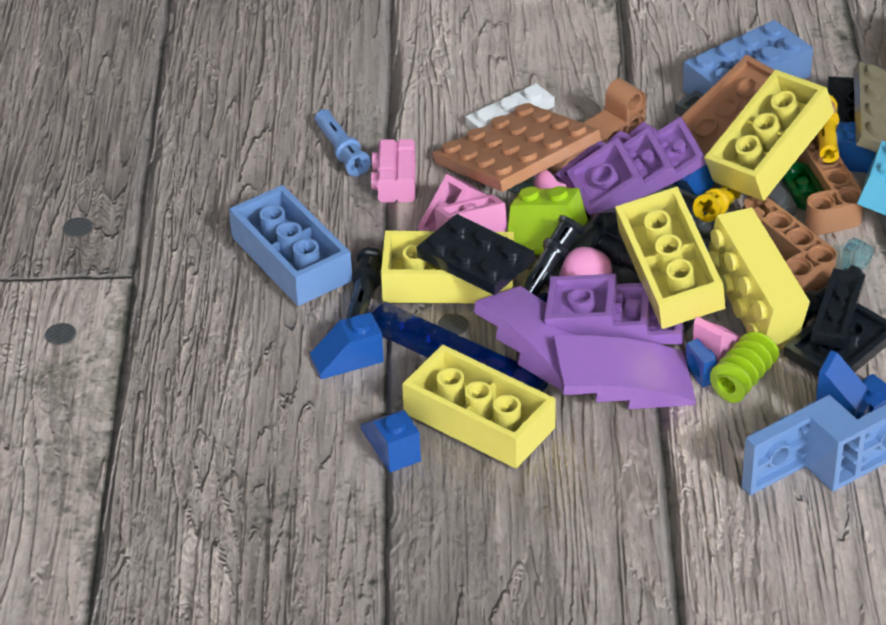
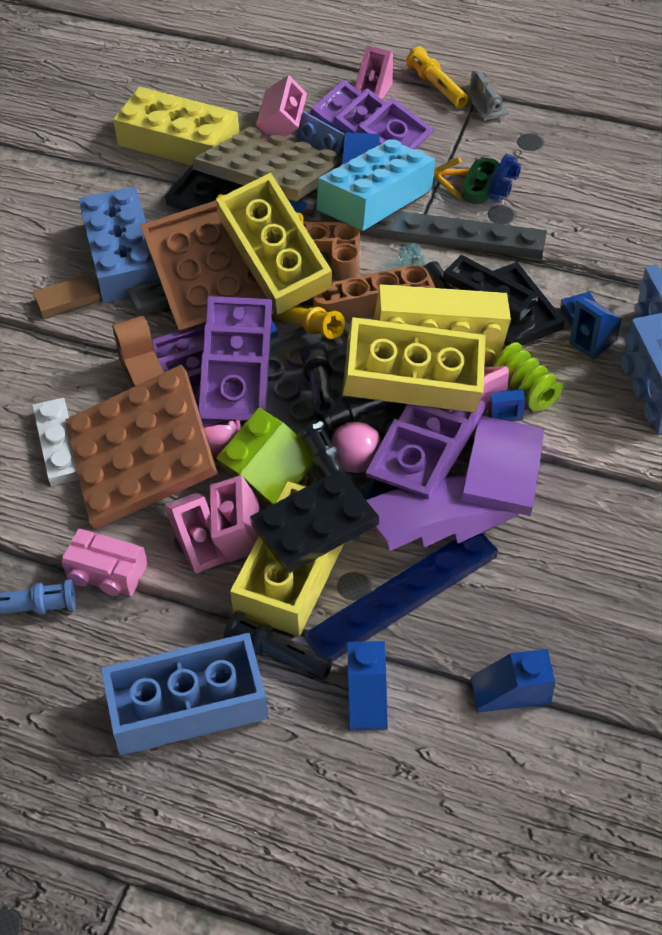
camera: 70 degrees left, 10 degrees up
light yellow brick [402,345,556,469] -> none
none -> medium nougat tile [33,274,101,319]

